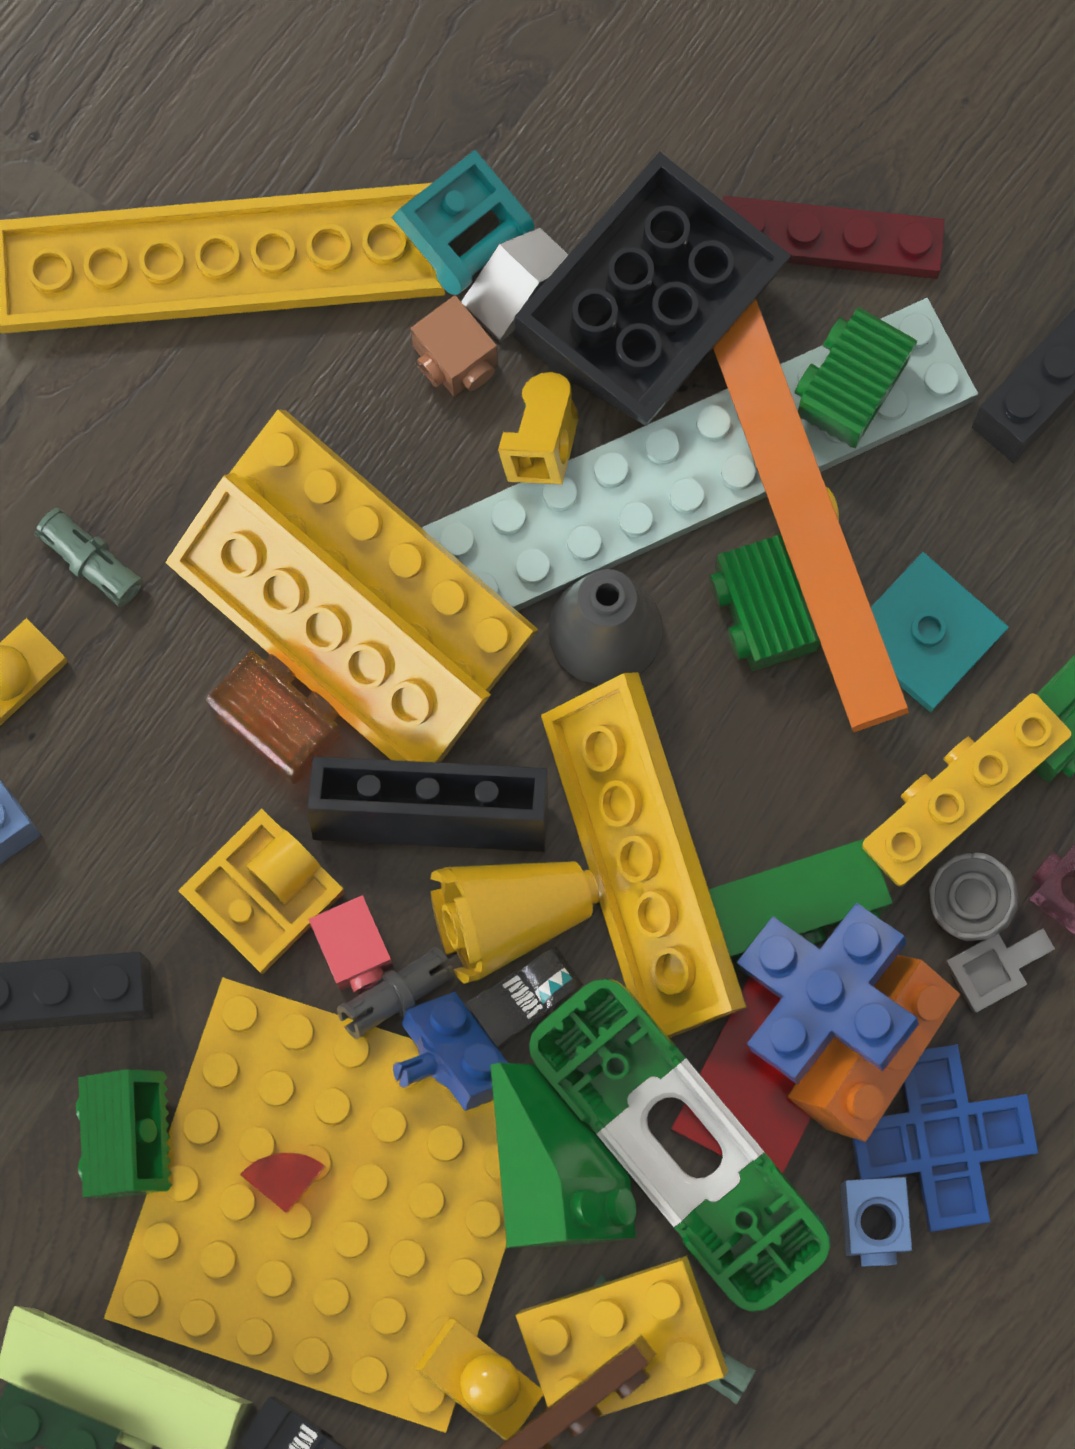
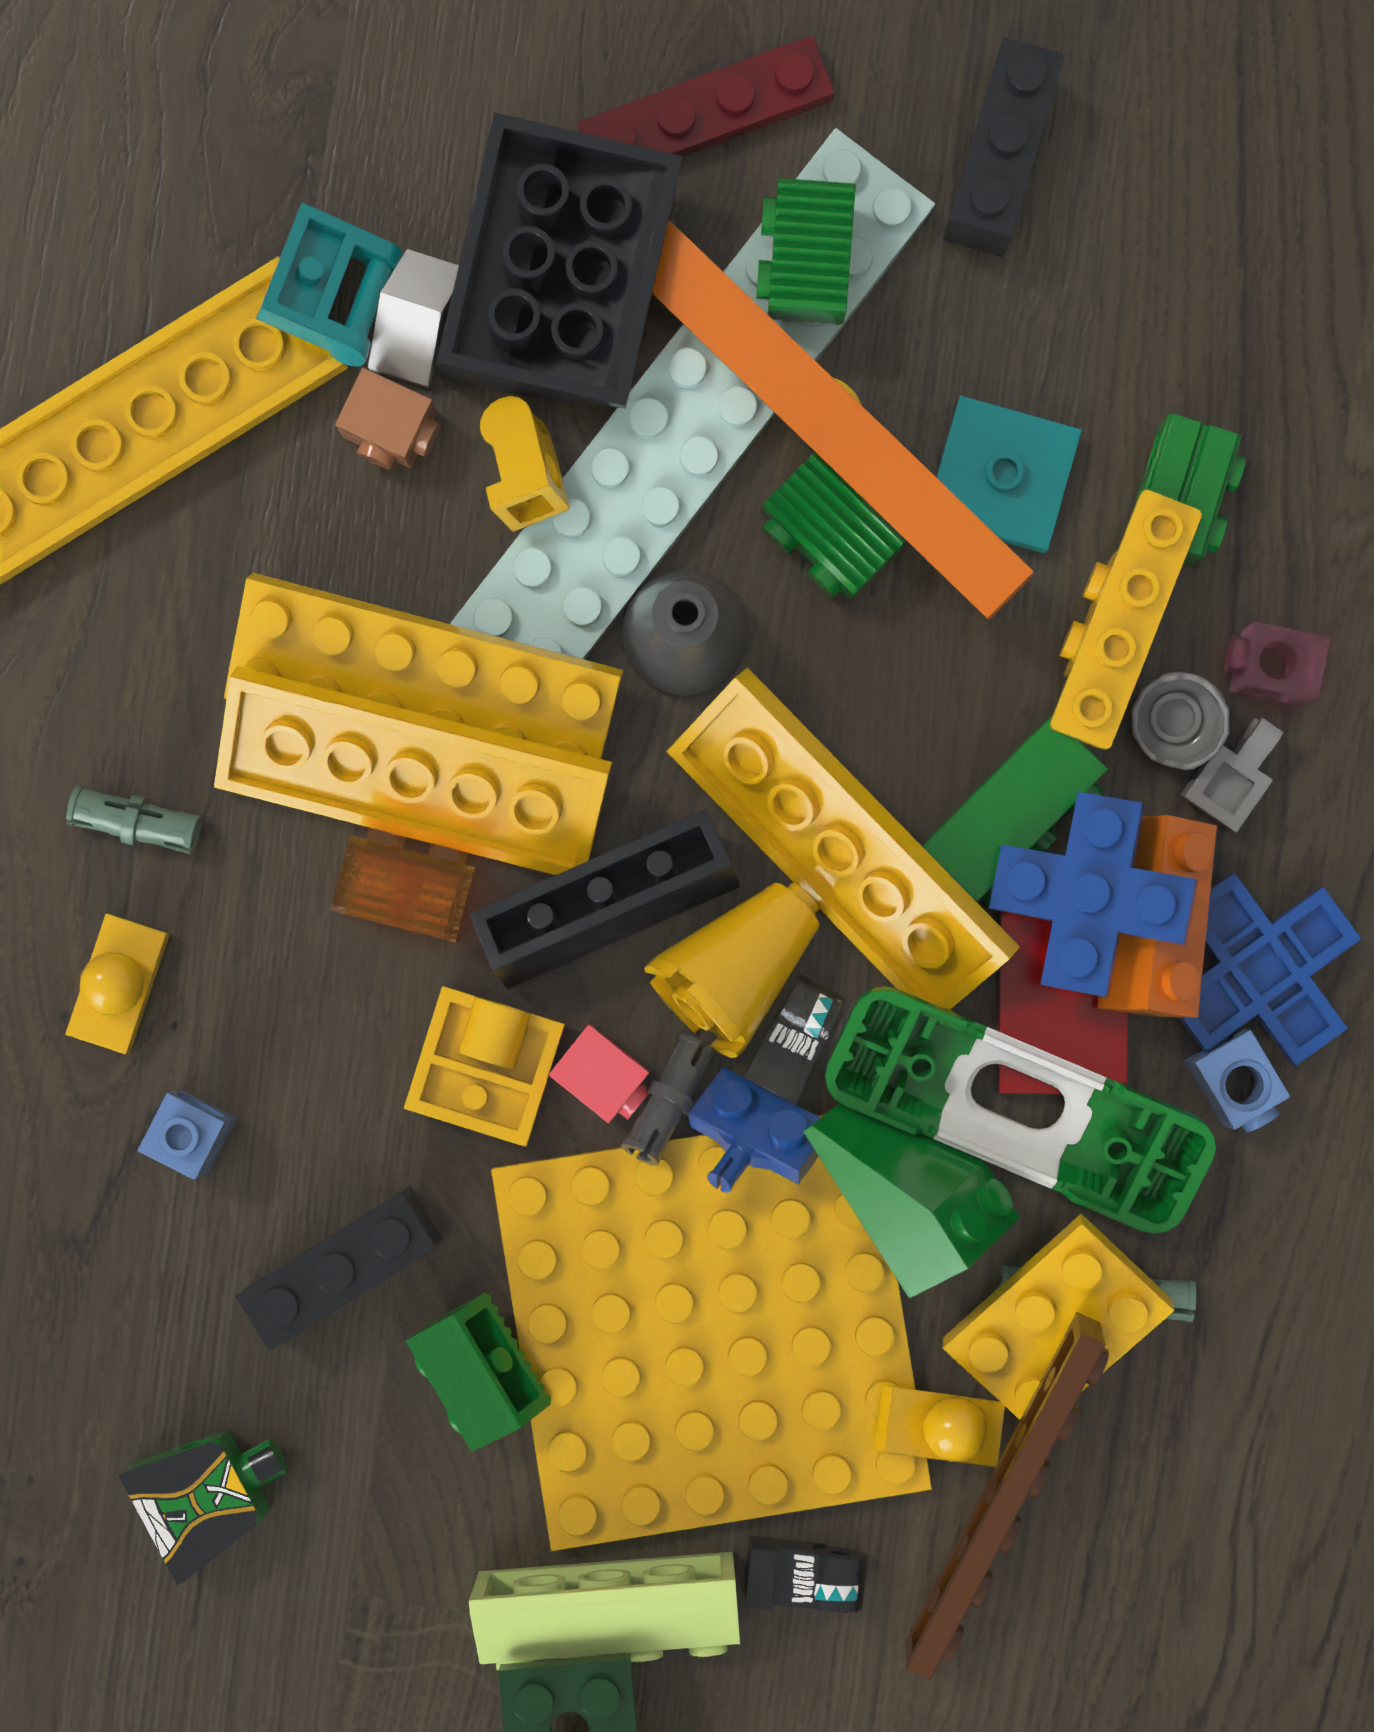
camera: 30 degrees left, 10 degrees up
clear red tile [240,1153,326,1214] -> none

